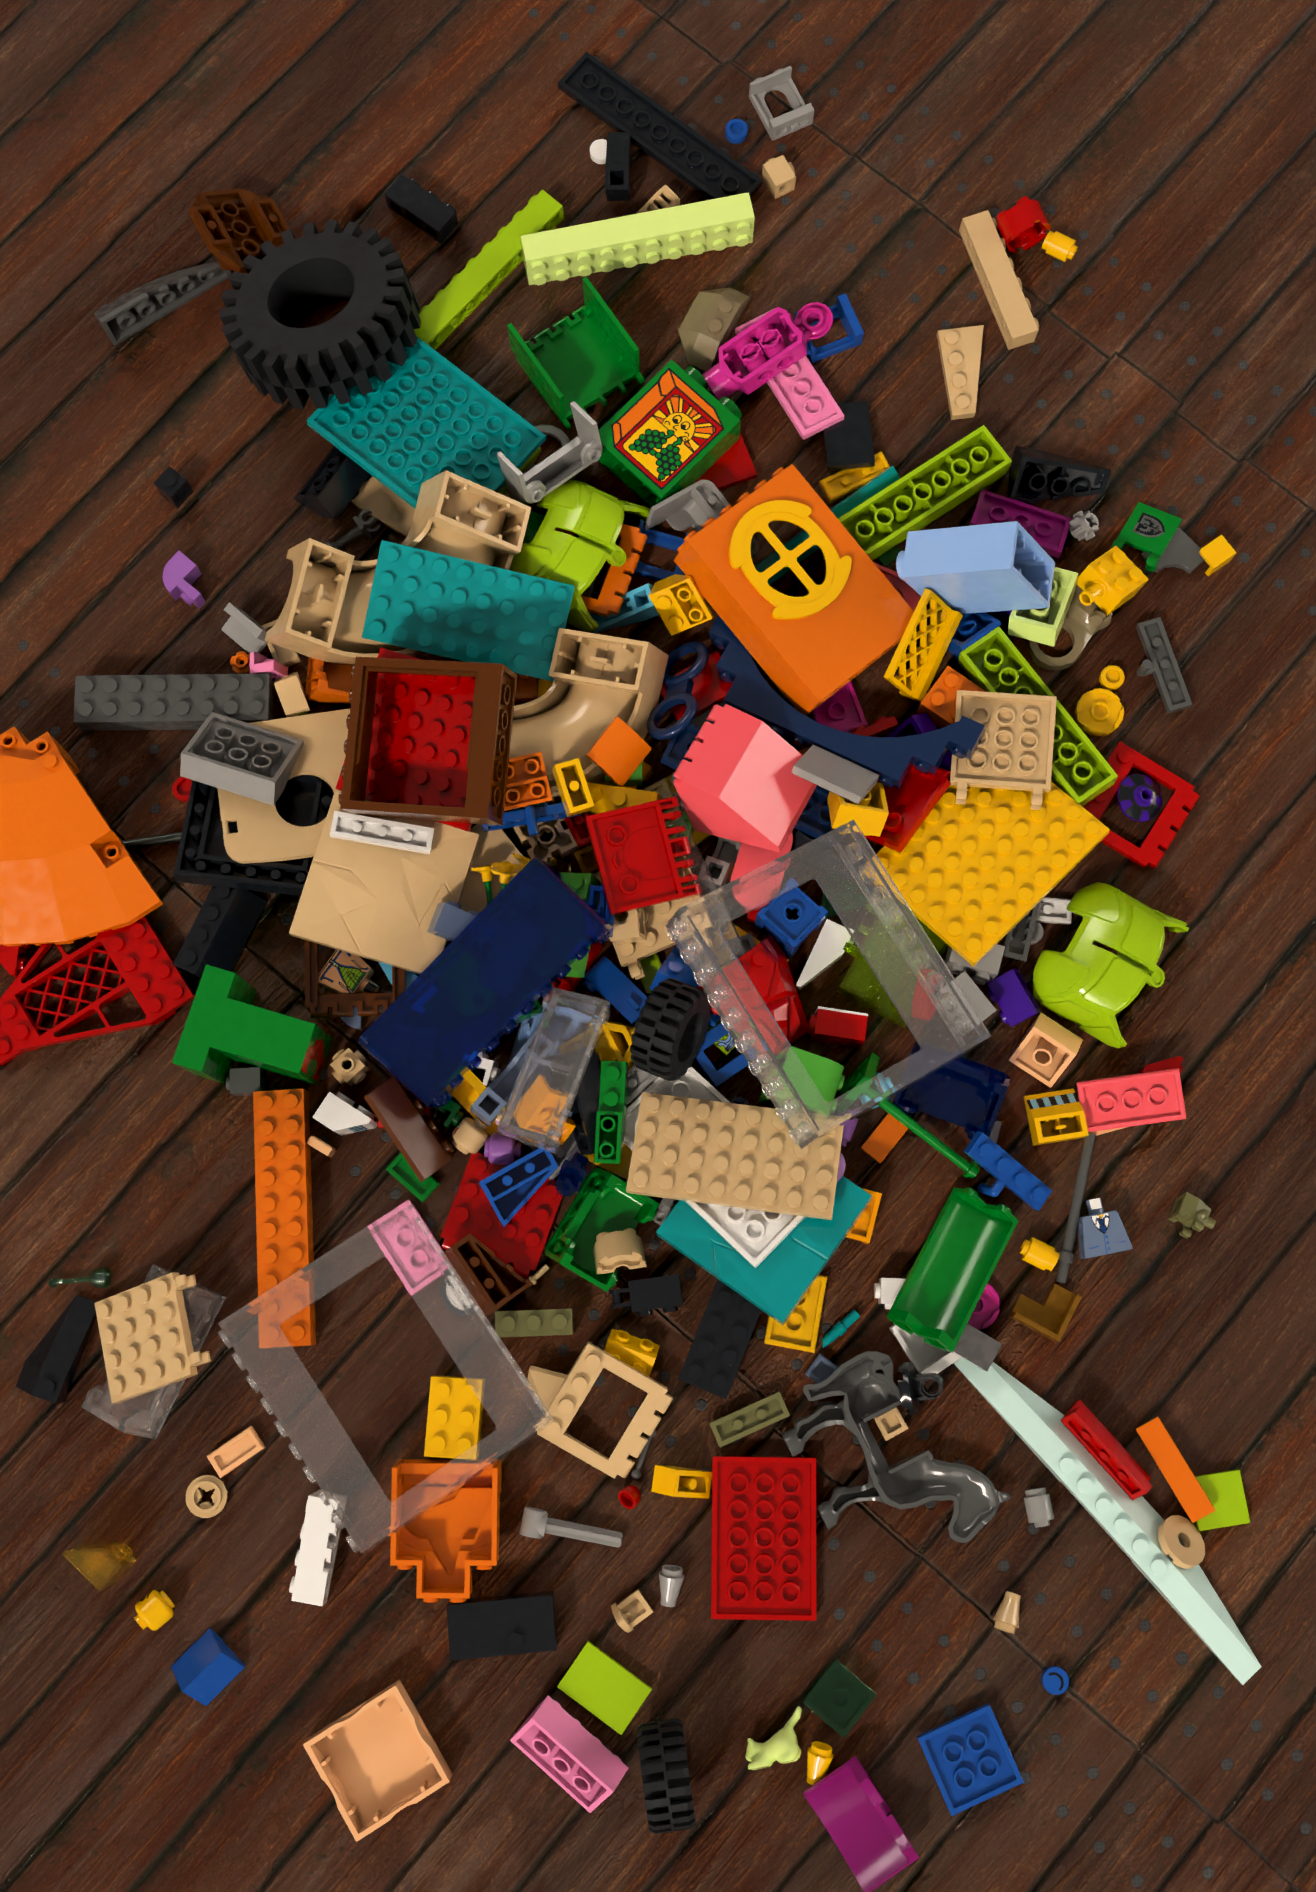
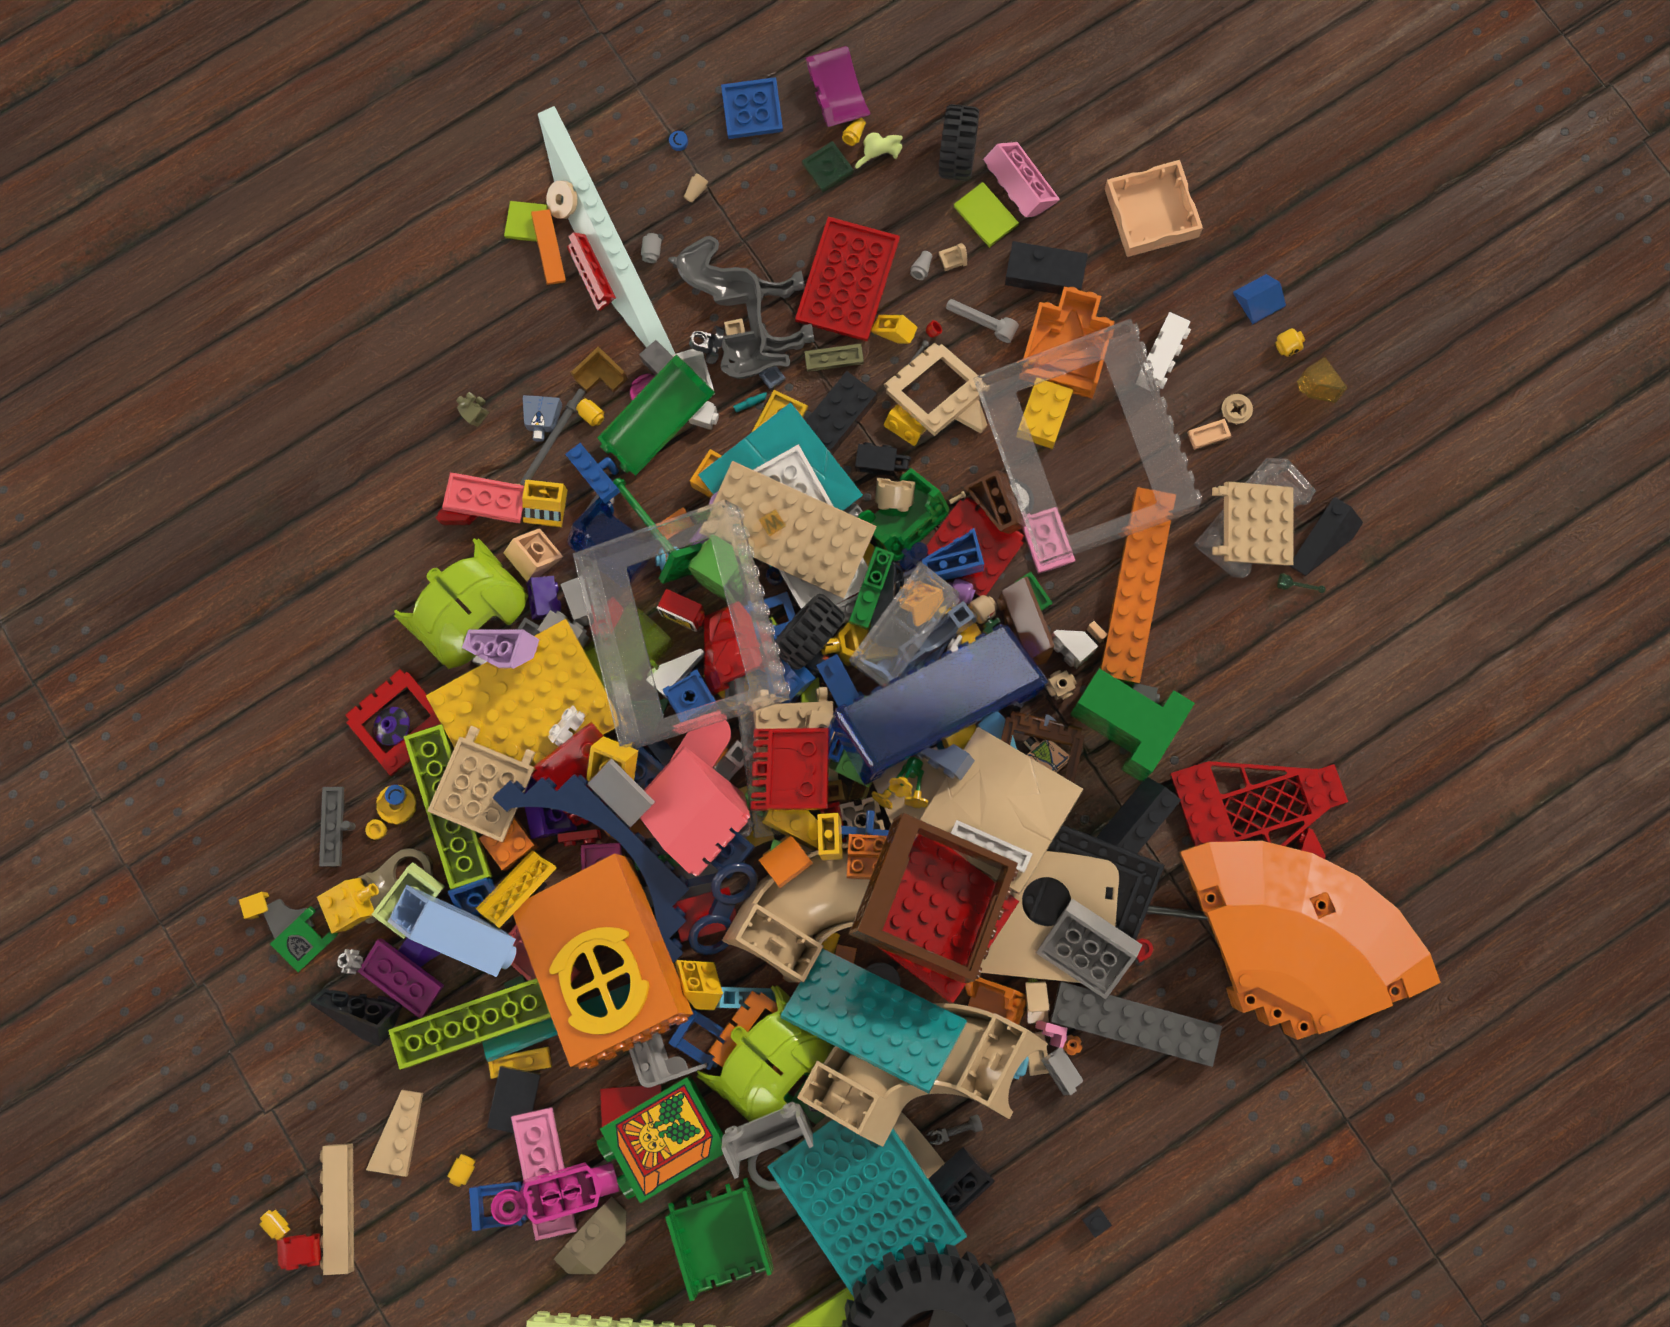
camera: 155 degrees left, 0 degrees up
medium lavender brick [163,551,206,609] -> none
olive brick [495,1309,574,1338] -> none
none -> blue tile [385,785,406,805]
none -> yellow brick [447,1154,475,1187]
none -> lavender wedge [462,630,539,669]
none -> white hinge [548,705,585,746]
none -> clear yellow tile [759,509,786,537]

